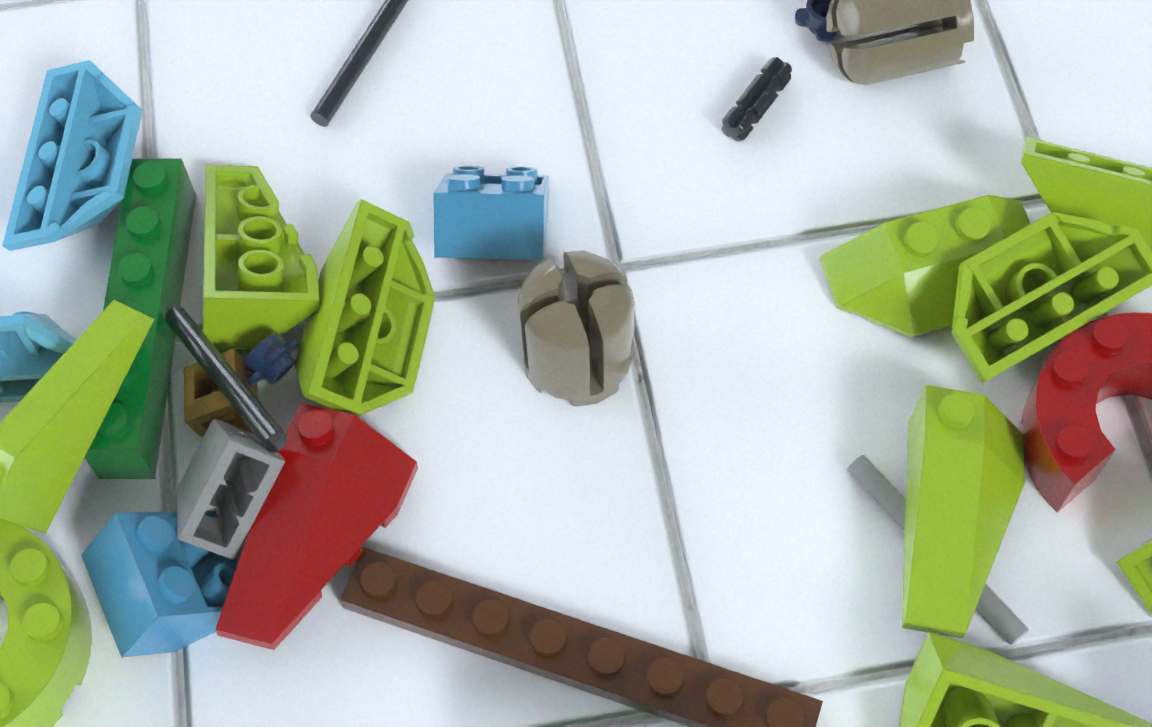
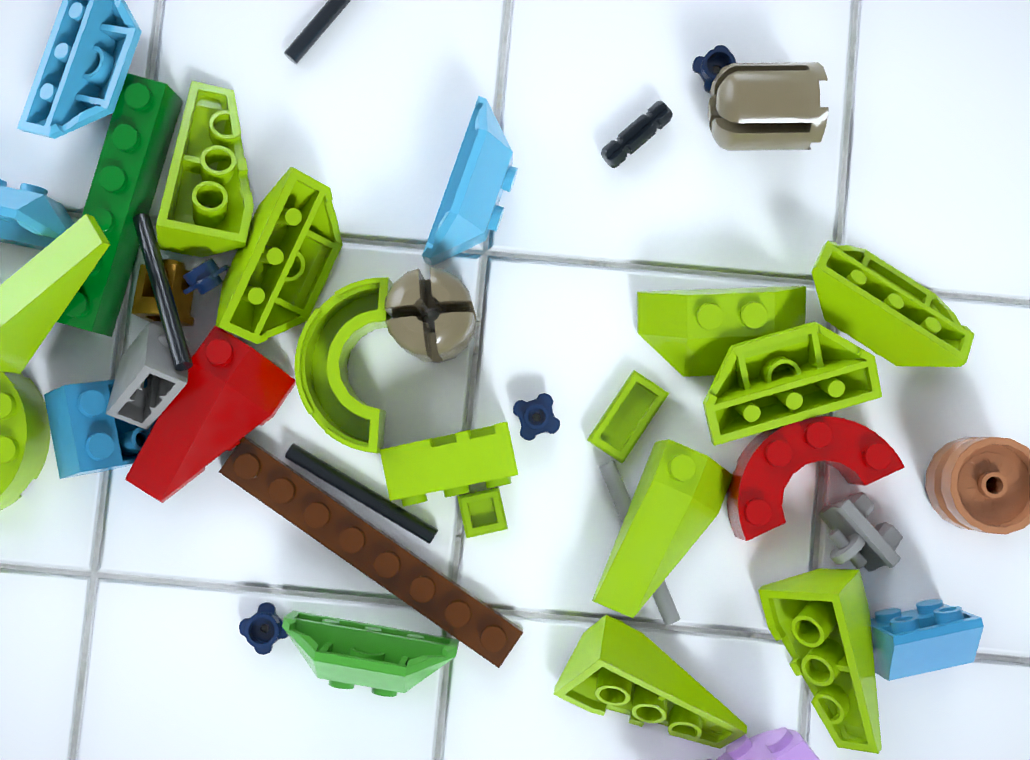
camera: 10 degrees right, 25 degrees up
dark azure slope [433,166,549,260] -> none
none -> black bar [285,443,438,544]
none -> lime brick [294,277,393,453]
none -> lime wedge [380,422,519,507]
none -> medium azure wedge [422,96,518,266]
none -> lime tile [457,487,508,538]
none -> dark blue plate [513,393,560,441]
none -> lime tile [587,370,669,464]

